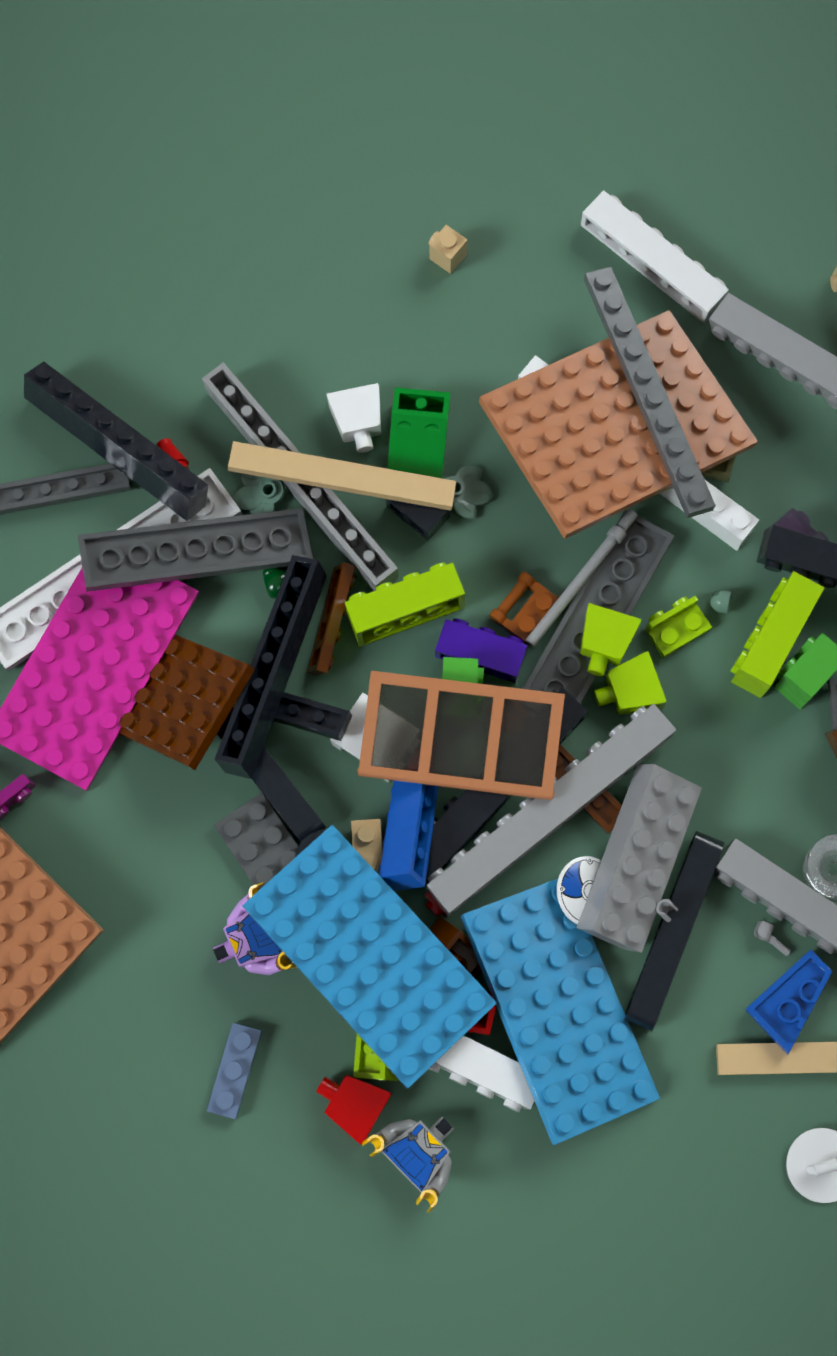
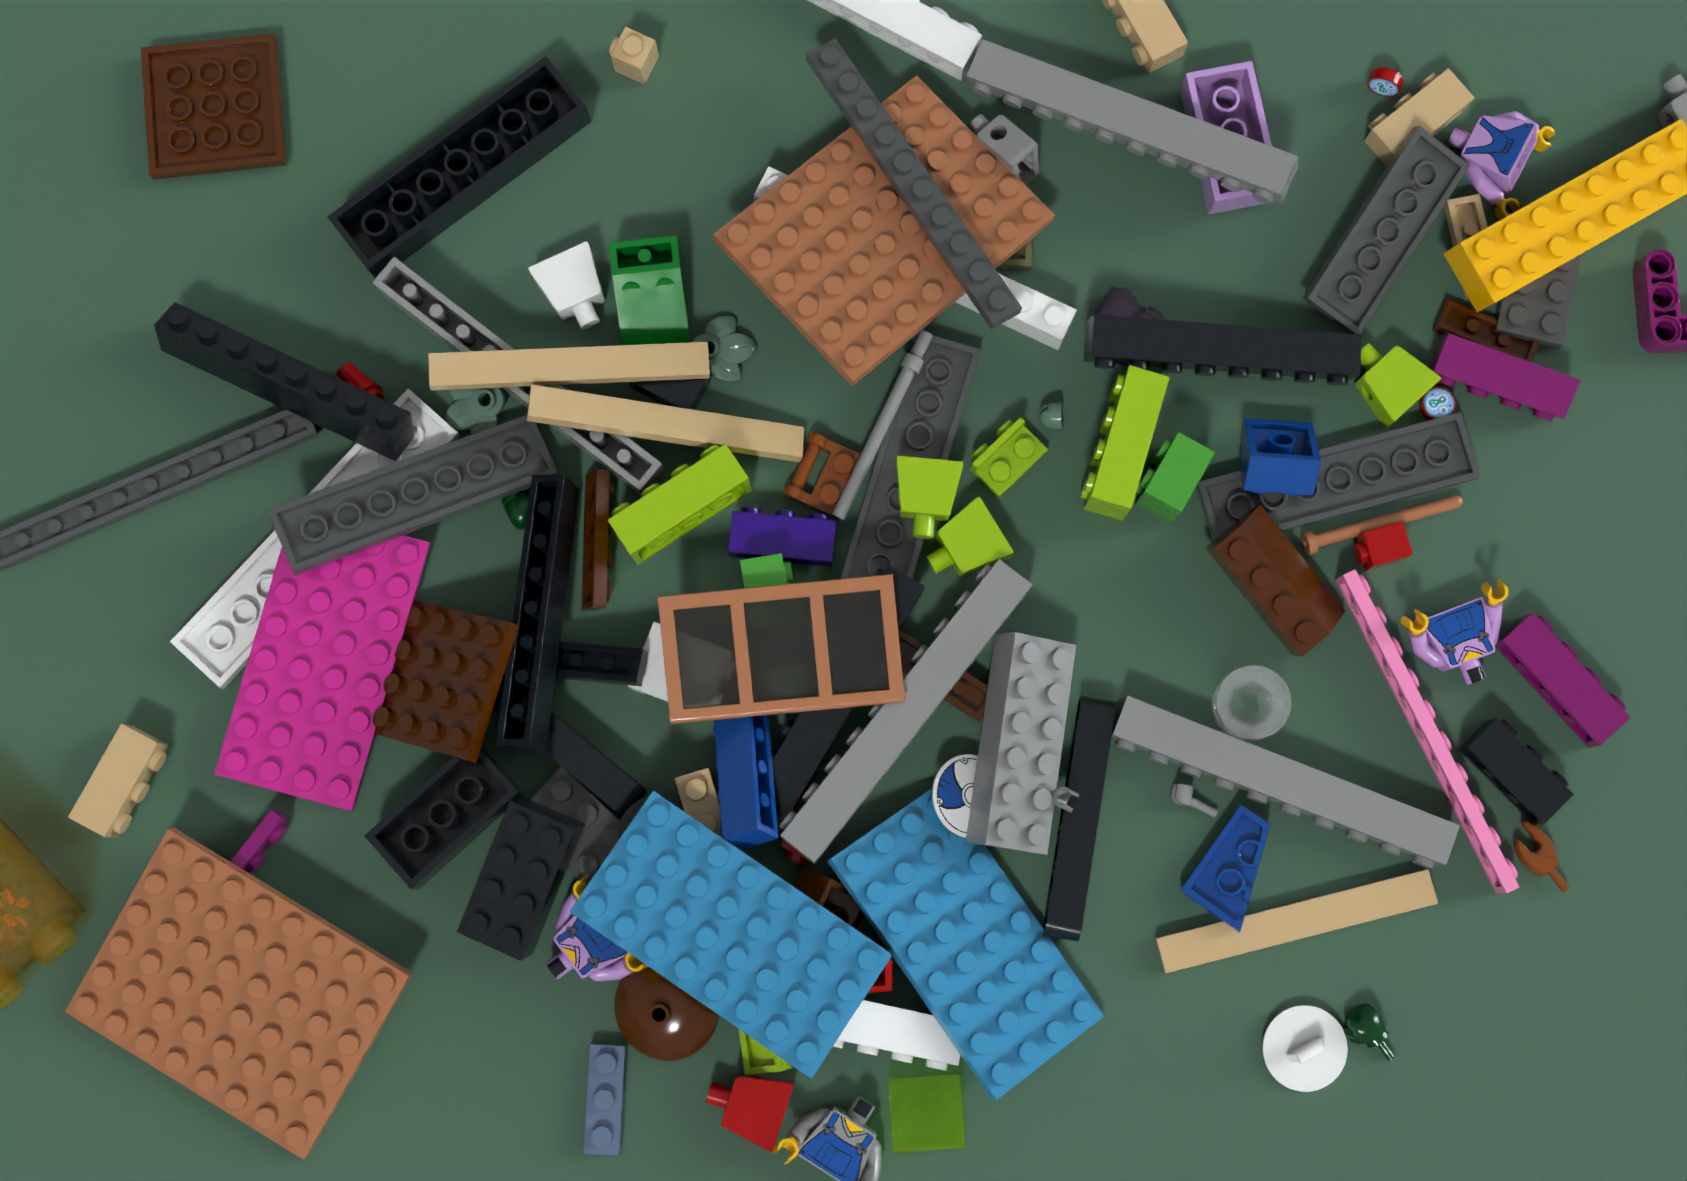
camera: 15 degrees left, 5 degrees up
none -> reddish brown plate [141,34,287,180]
none -> black brick [327,56,592,279]
none -> black brick [364,746,525,889]
none -> black brick [457,797,585,961]
none -> tan tile [526,384,804,462]
none -> reddish brown dish [614,967,719,1061]
none -> clear neon green plate [888,1073,965,1153]
none -> light grey torso [968,114,1040,185]

